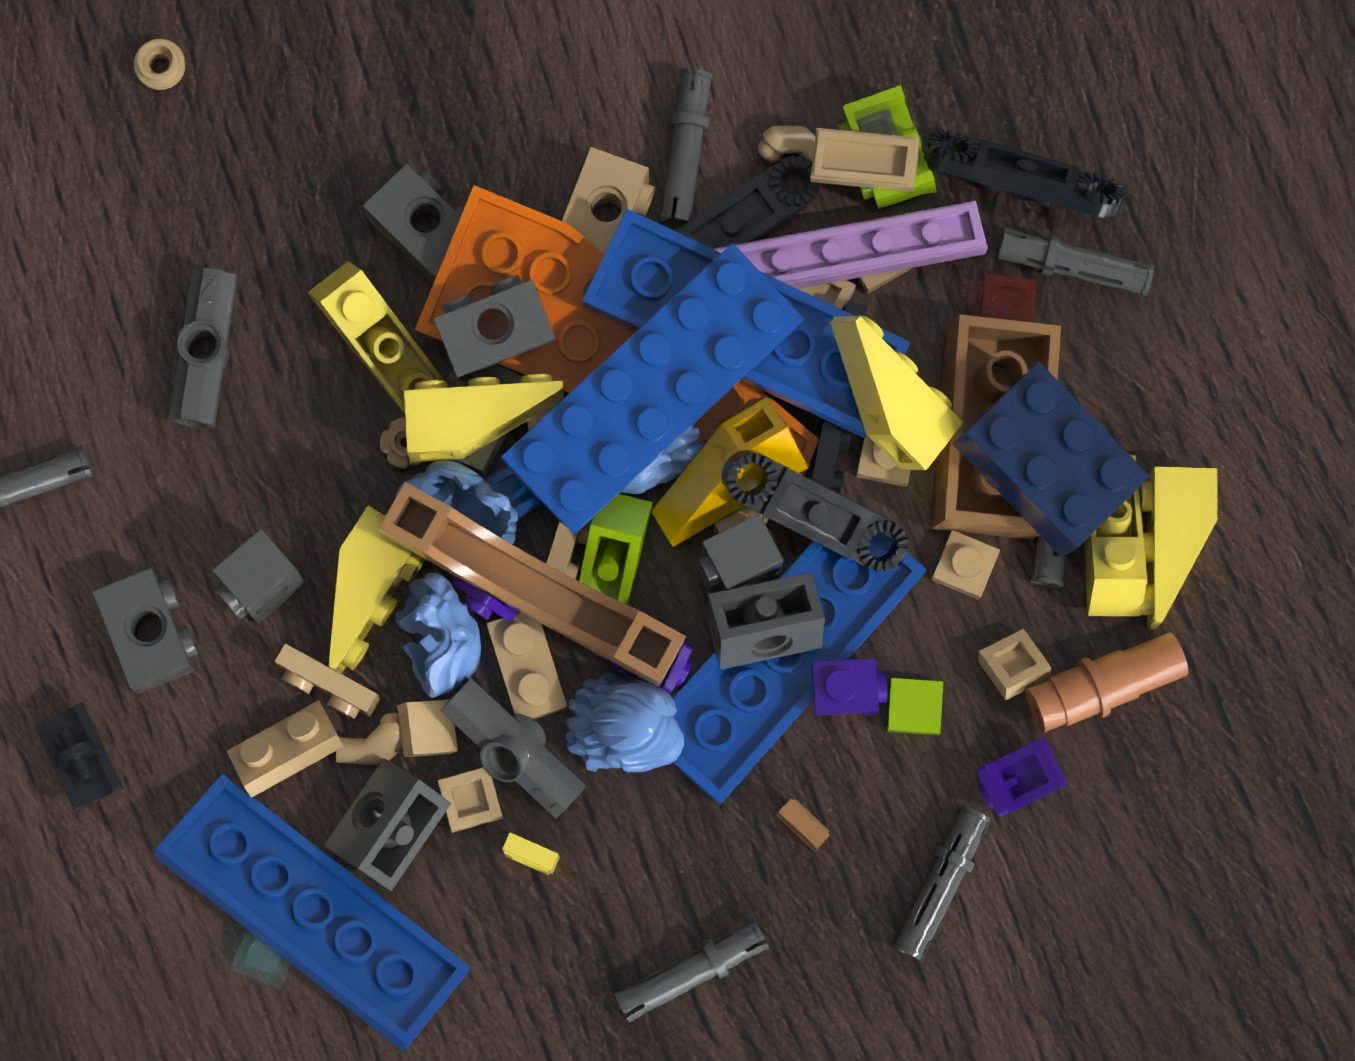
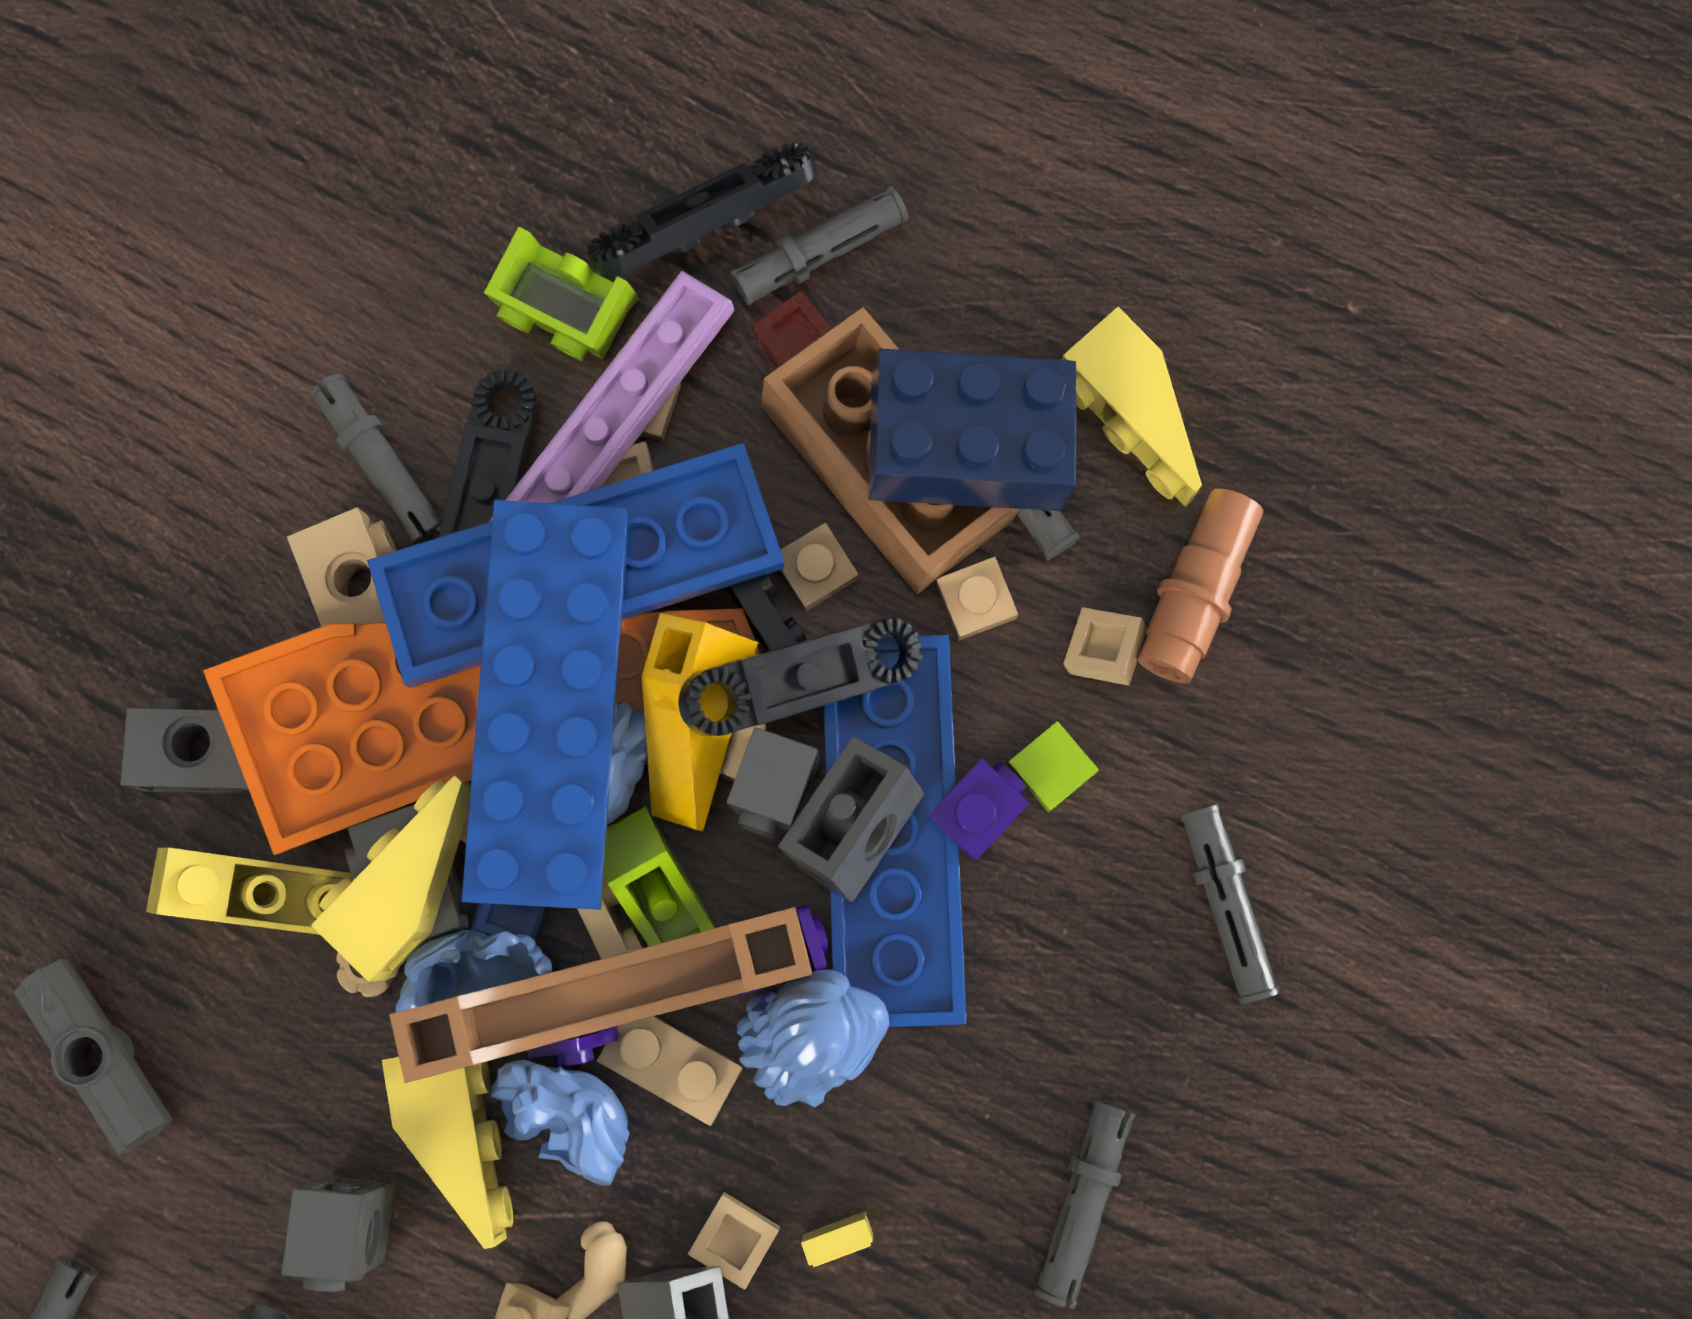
camera: 35 degrees left, 0 degrees up
tan plate [275,644,381,719] -> none
tan tile [397,700,458,757] -> none
dark grey brick [434,275,556,379] -> none
dark grey piece [440,678,586,818] -> none
tan arm [757,126,816,163] -> none
medium nougat tile [777,799,830,852] -> none
tan tile [810,128,920,192] -> none
light yellow slope [830,316,963,470] -> none
dark purple bracket [976,737,1068,817] -> none
light yellow slope [1084,455,1148,616] -> none

